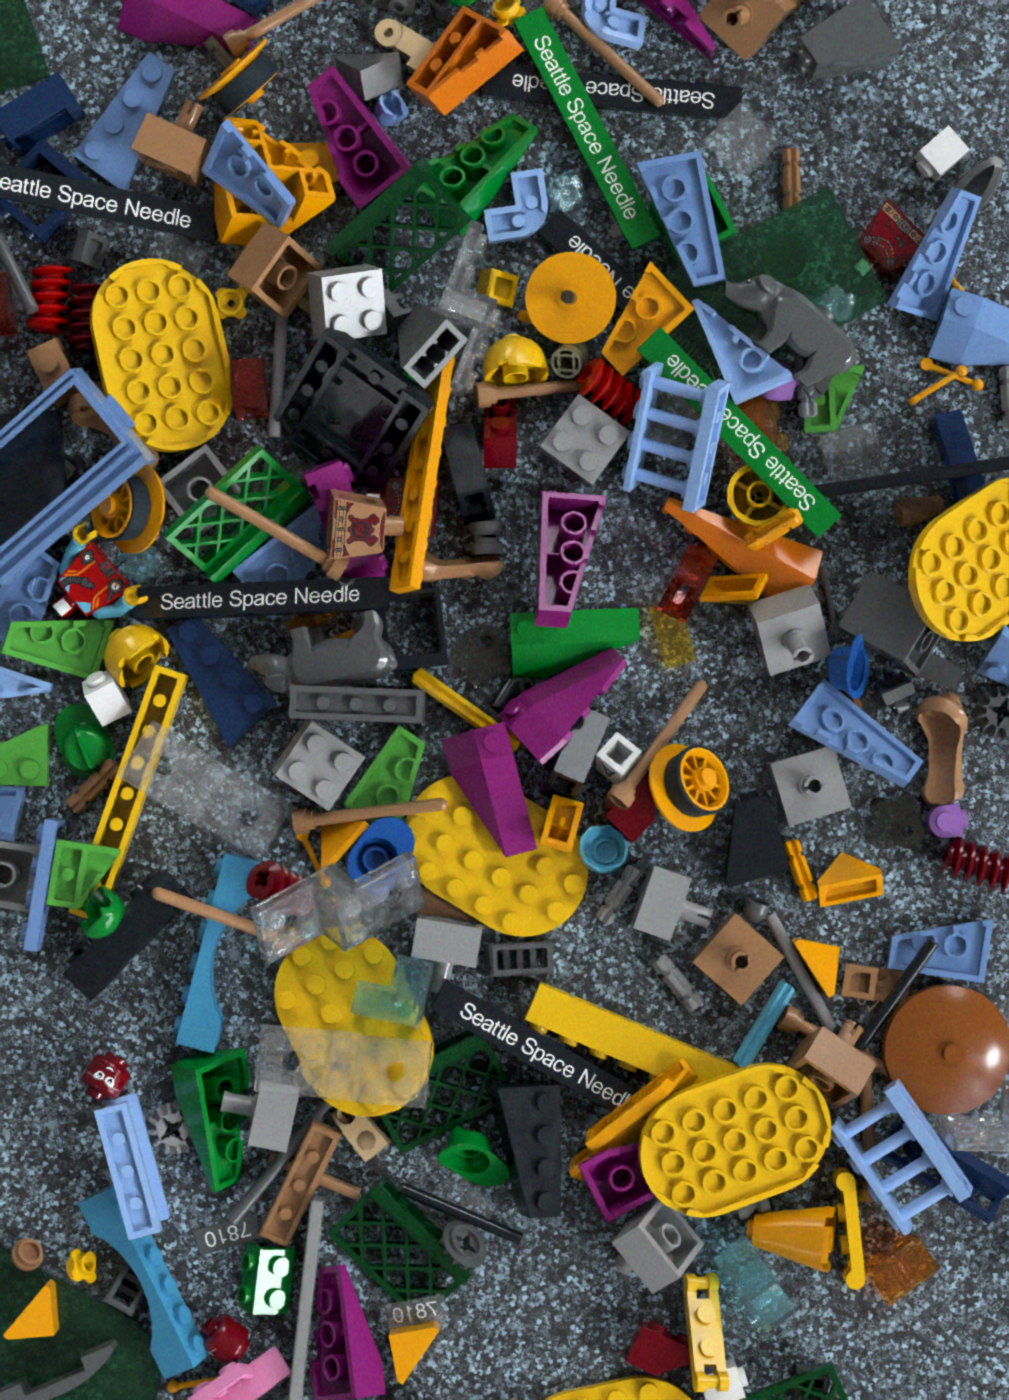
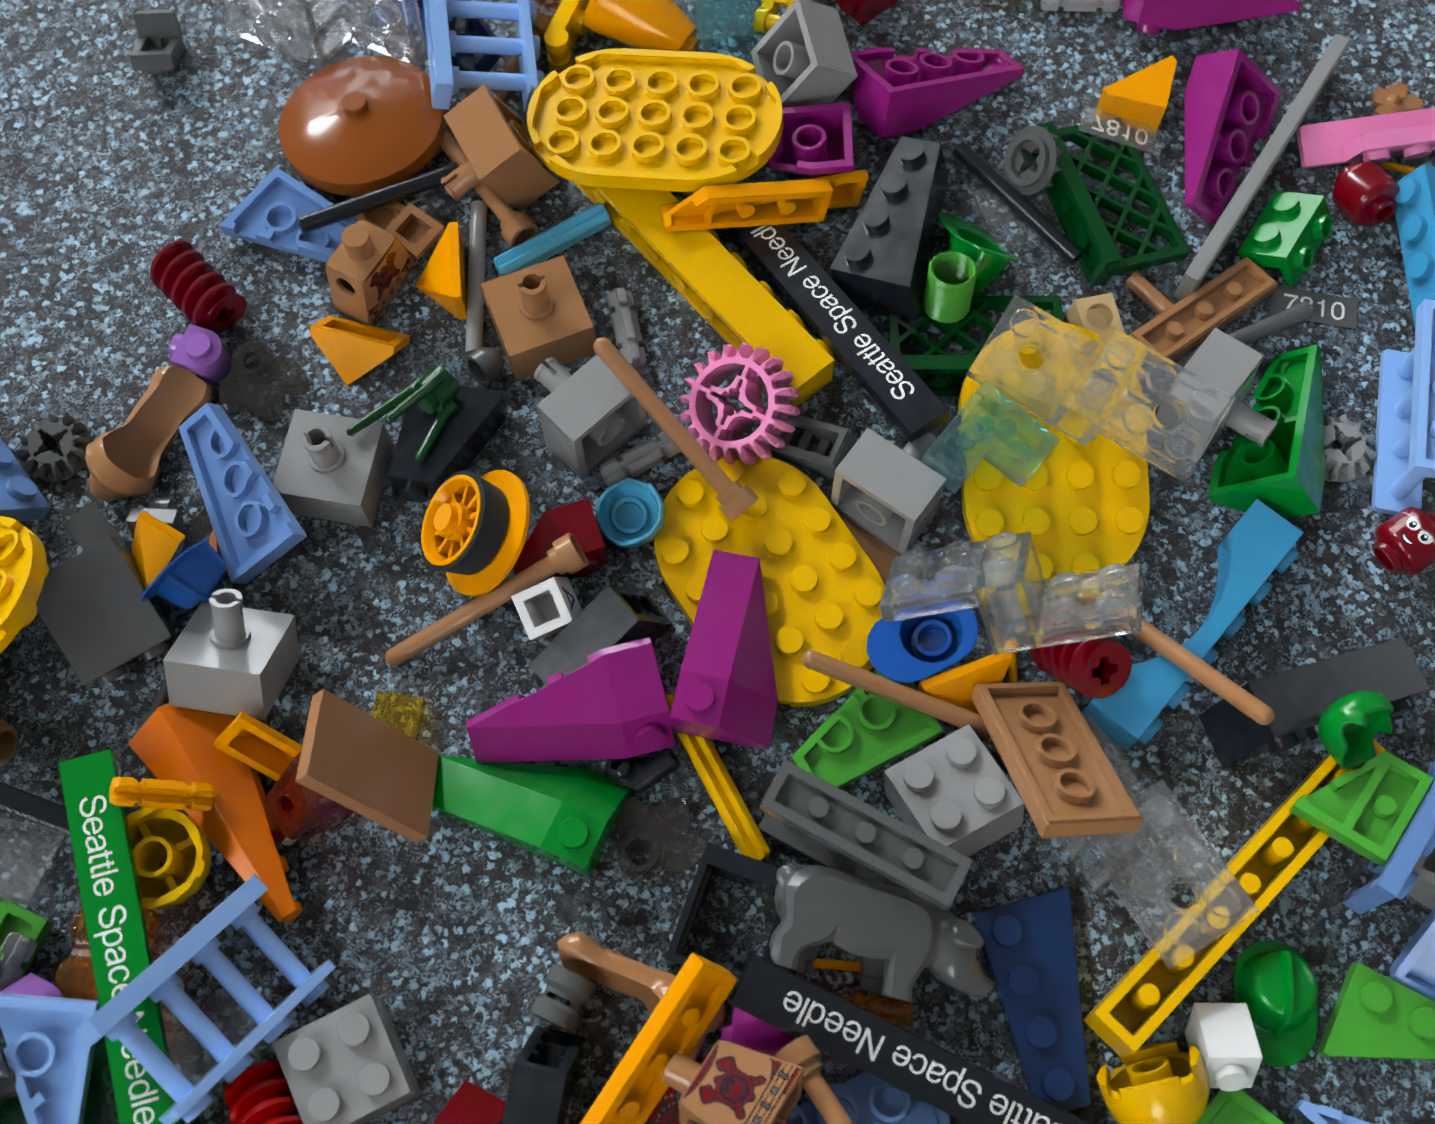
camera: 150 degrees left, 20 degrees down
medium nougat axle [66,759,119,814] -> none
magenta wedge [534,491,607,628] -> none
light orange slope [539,794,584,853] -> none
light orange axle [783,839,818,902] -> none
none -> light orange slope [131,510,186,589]
none -> medium nougat tile [295,689,439,843]
none -> medium nougat torso [325,220,416,326]
none -> dark green plant [346,366,461,462]
none -> medium nougat piece [593,337,759,522]
none -> bright pink gear [679,343,801,466]
none -> magenta wedge [850,47,1025,139]
none -> bright green piece [923,251,977,323]
none -> medium nougat tile [971,681,1143,838]

